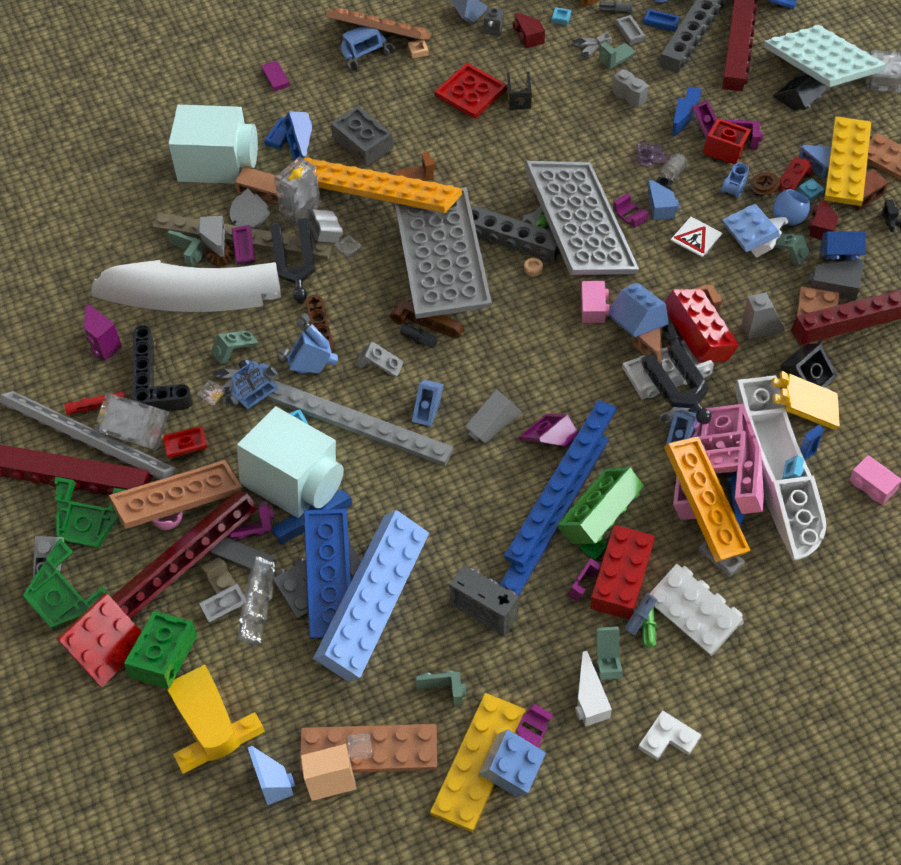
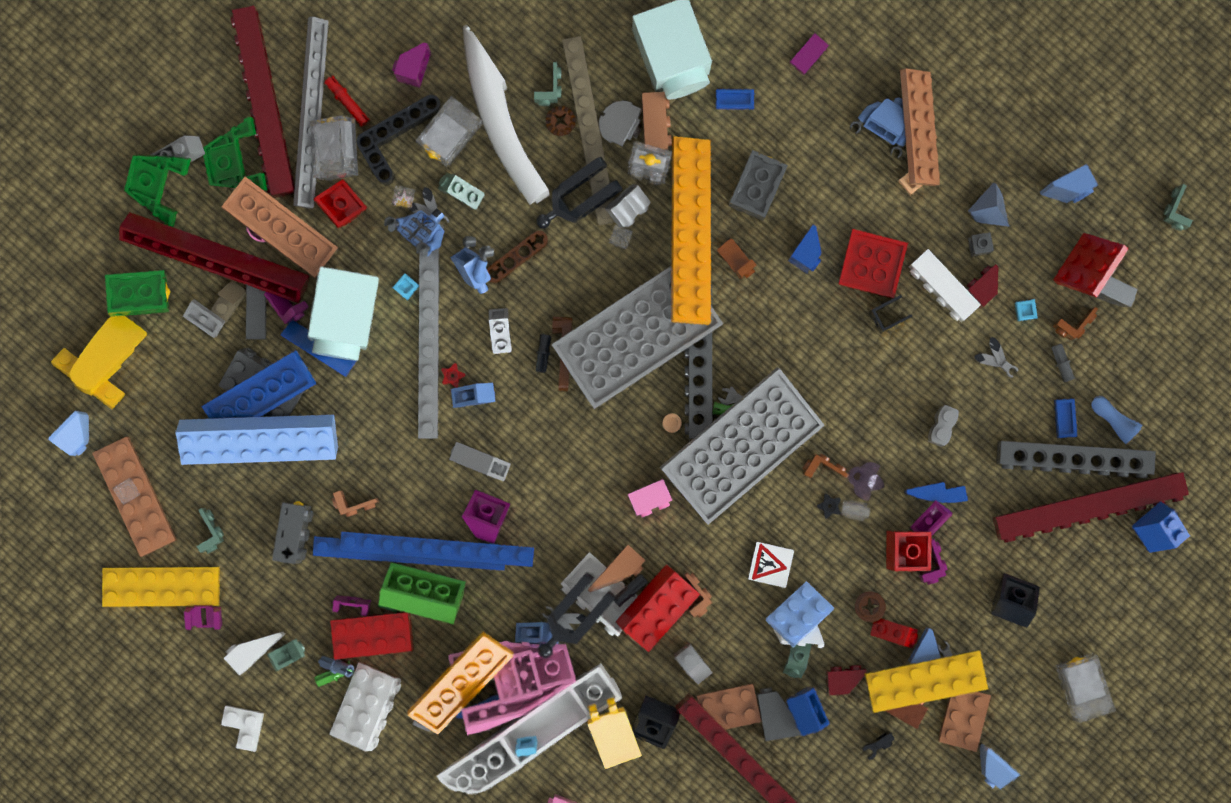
camera: 65 degrees right, 30 degrees up
plate [56,593,141,687] -> none
light grey slope [197,216,225,257] -> none
magenta tile [232,225,256,265] -> none
clear slope [238,556,275,646] -> none
slope [282,112,312,165] -> none
light nougat slope [301,744,357,801] -> none
medium blue brick [479,729,546,797] -> none
sand green bracket [599,42,635,69] -> none
medium blue slope [608,283,669,337] -> none
magenta piece [613,193,649,228] -> none
light grey tile [615,15,646,45] -> none
medium blue slope [647,180,679,220] -> none
medium blue piece [721,163,749,198] -> none
light aqua plate [764,25,886,87] -> none
medium blue helmet [773,189,810,226] -> none
medium azure plate [798,178,824,202] -> none
blue tile [800,425,824,461] -> none
none -> nougat bracket [332,491,379,517]
none -> clear piece [416,96,483,168]
none -> red plate [441,363,465,388]
none -> blue slope [788,225,821,274]
none -> dark orange bracket [802,454,849,478]
none -> white brick [909,249,981,322]

